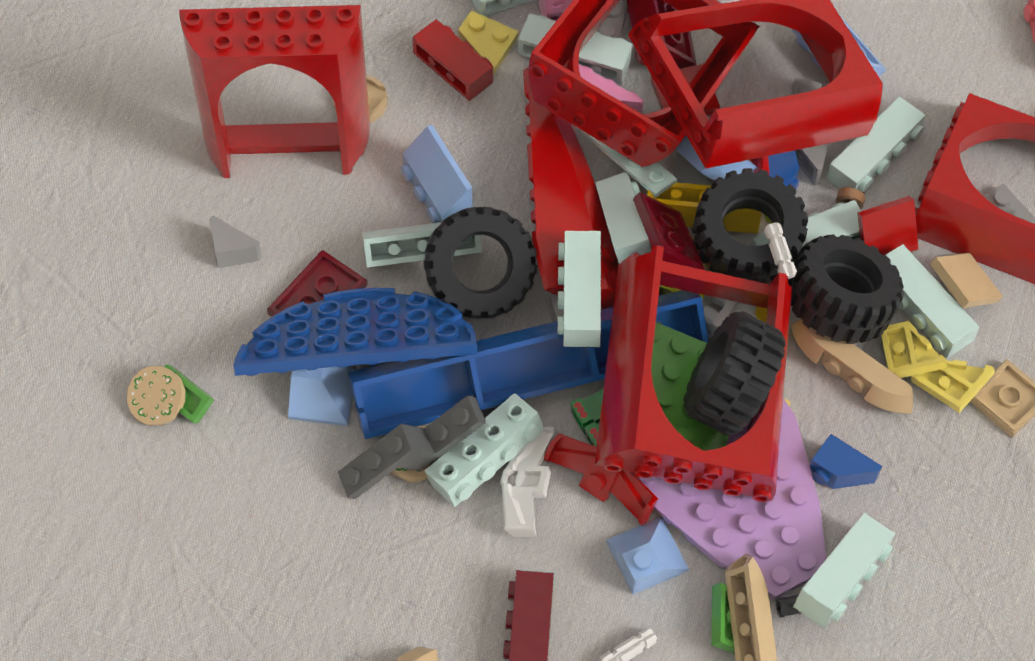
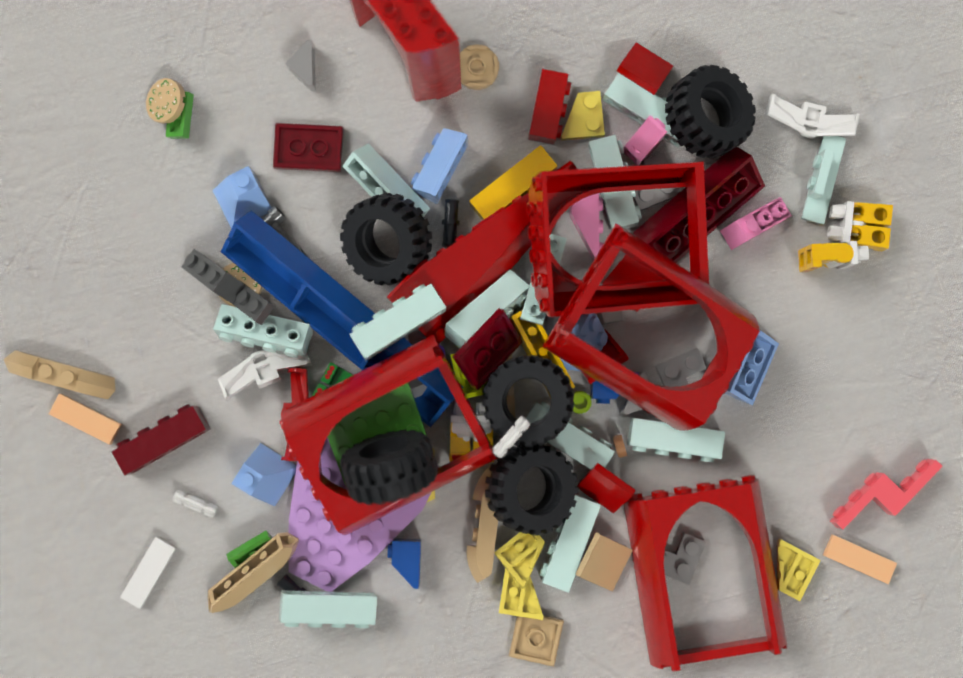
camera: 55 degrees right, 25 degrees up
blue plate [233,288,478,376] -> none
none -> black pin [442,199,460,246]
none -> yellow brick [469,145,558,220]

